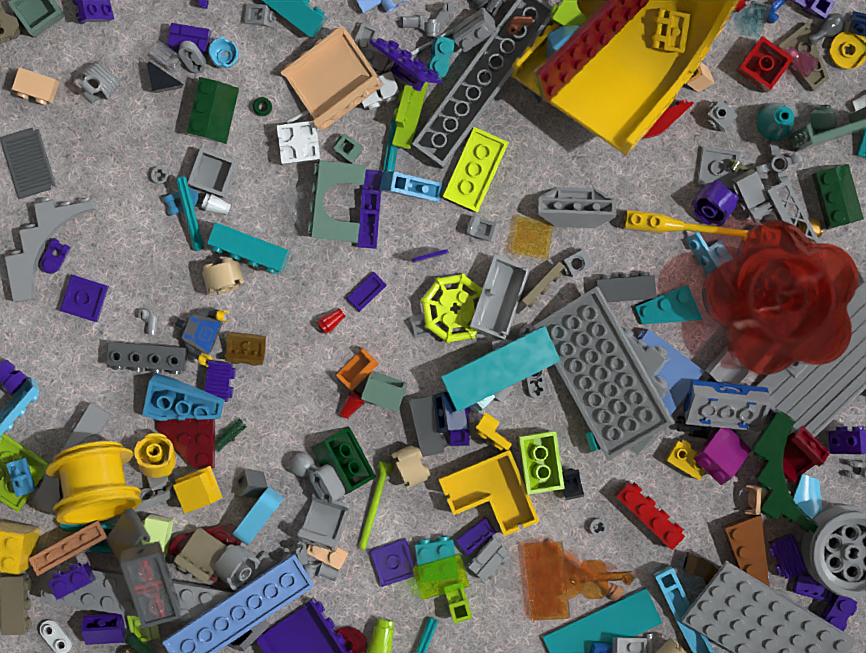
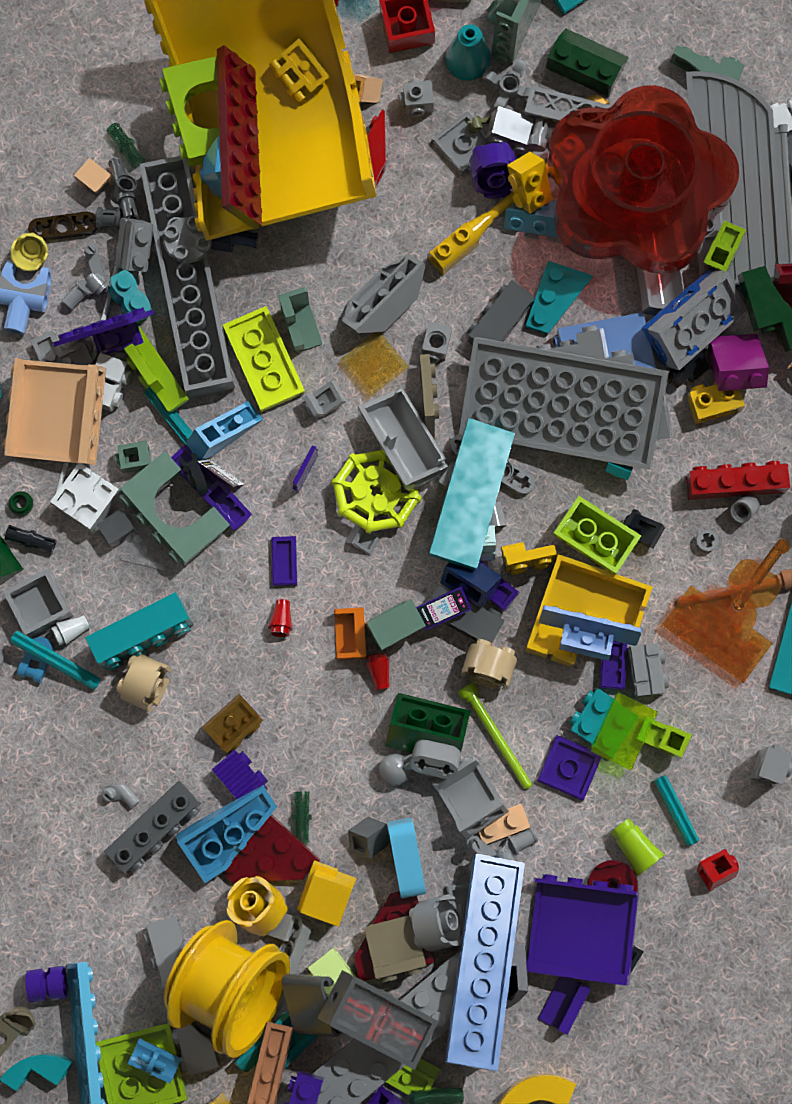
camera: 50 degrees left, 10 degrees down
dark purple plate [60,274,109,322] -> none
torso [175,308,230,367] -> none
copper arm [506,16,533,35] -> none
none -> black pin [4,525,57,555]
none -> dark grey panel [97,509,134,548]
none -> light grey dish [164,216,212,263]
none -> black plate [179,453,209,496]
none -> sticker [198,459,244,487]
none -> sand green panel [278,287,322,353]
none -> tile [416,586,472,630]
none -> yellow brick [507,152,553,213]
none -> medium blue bracket [539,606,642,661]
none -> lime brick [703,220,746,271]
none -> light grey beam [730,494,759,523]

